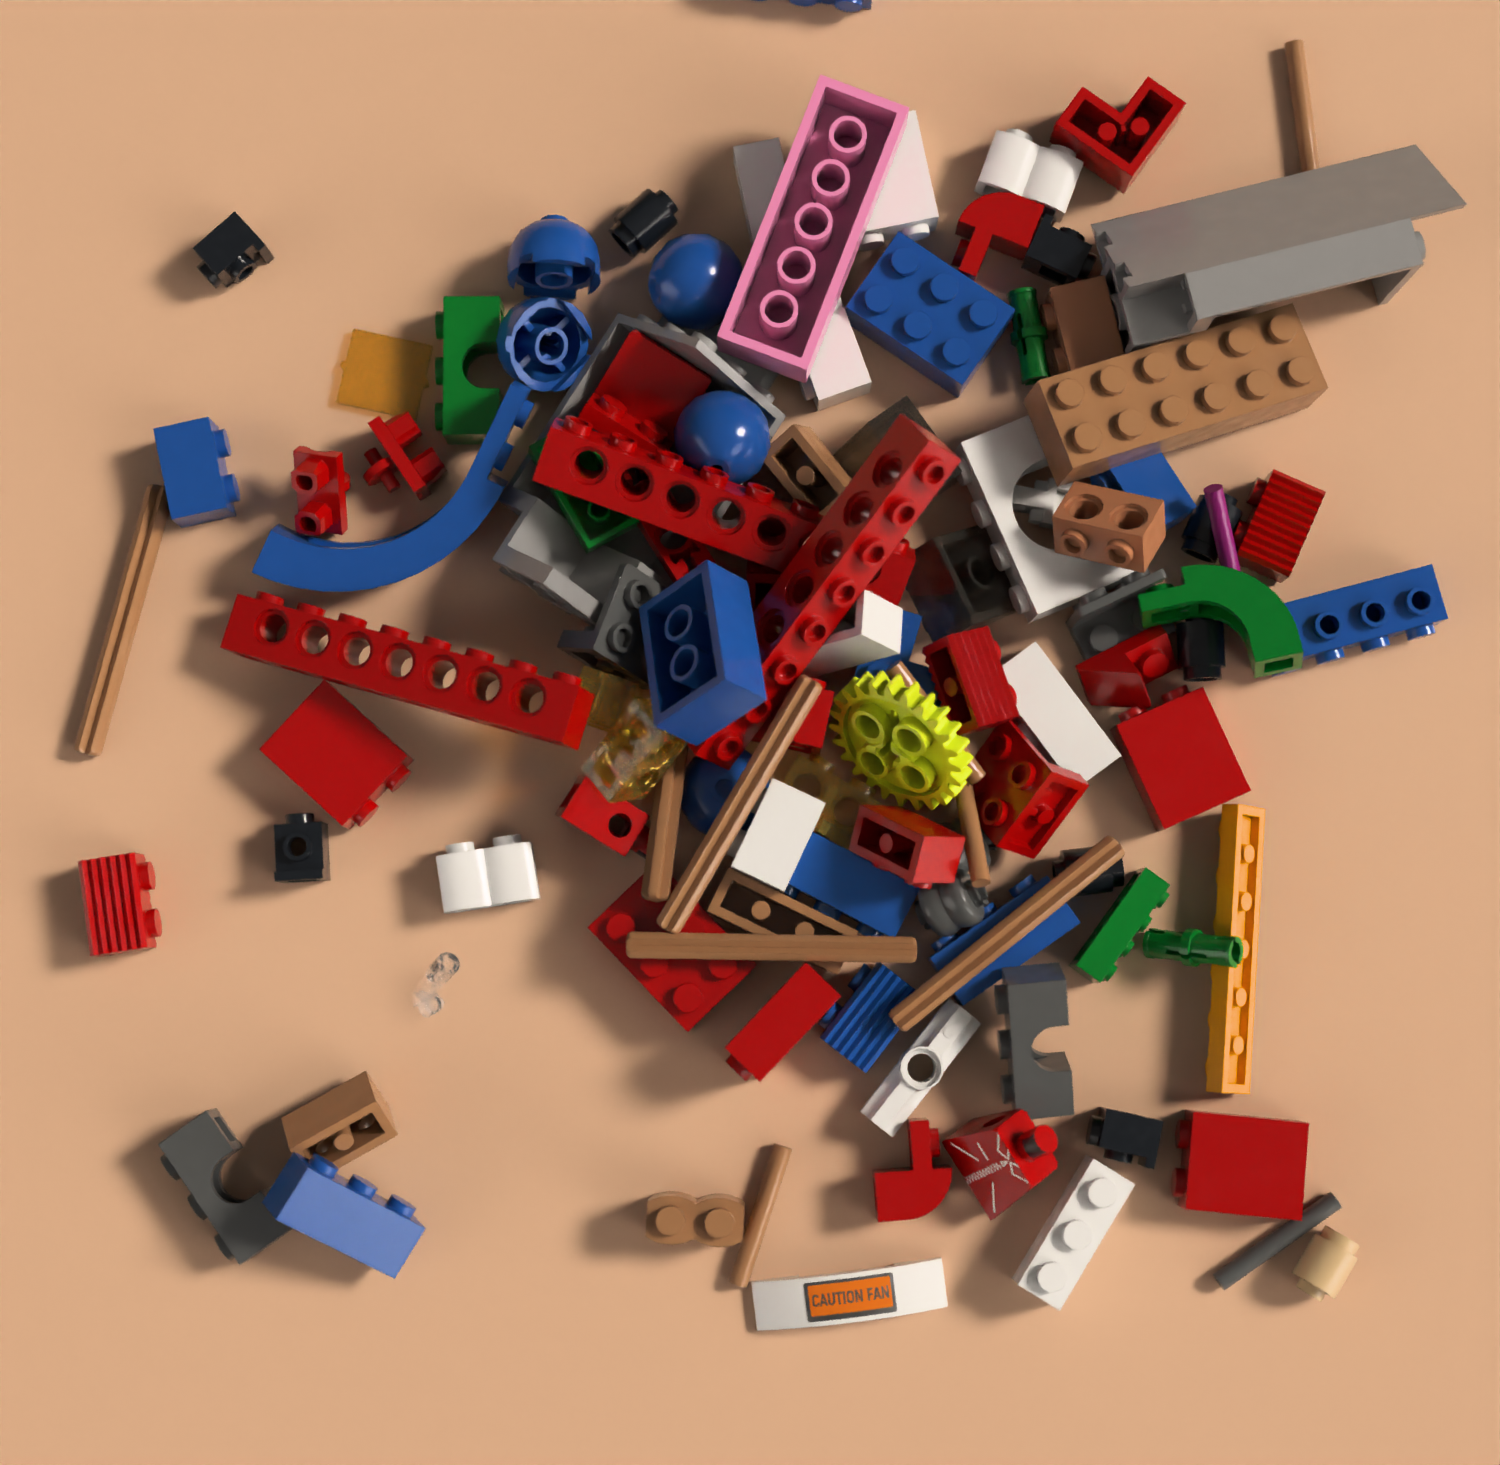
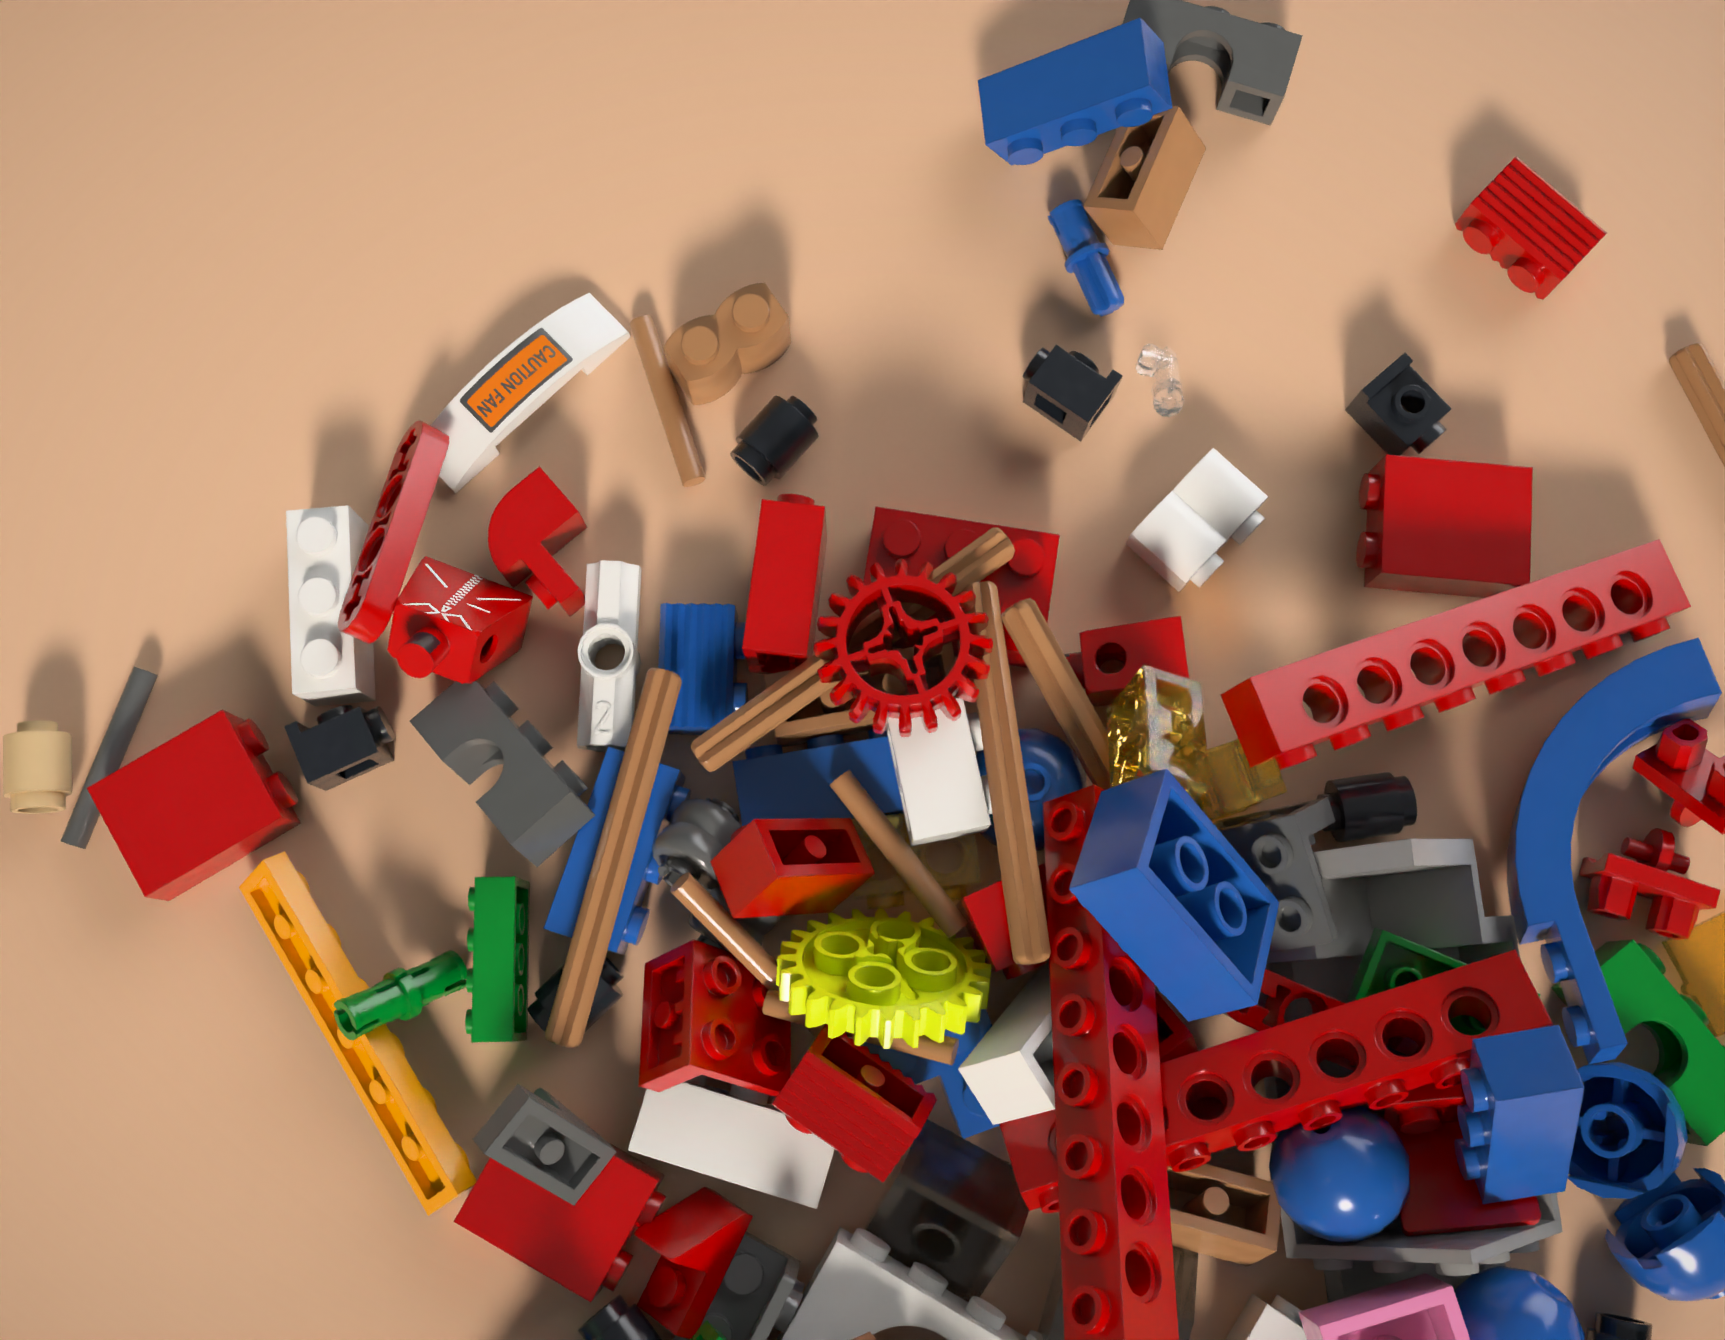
camera: 140 degrees right, 5 degrees down
none -> beam [337,420,449,644]
none -> dark grey slope [473,1084,617,1205]
none -> black brick [730,396,819,486]
none -> red gear [814,558,993,737]
none -> medium nougat bar [830,770,969,939]
none -> black brick [1023,345,1123,442]
none -> blue axle [1048,199,1124,317]
none -> black brick [1317,772,1417,842]
none -> blue brick [1454,1025,1585,1204]

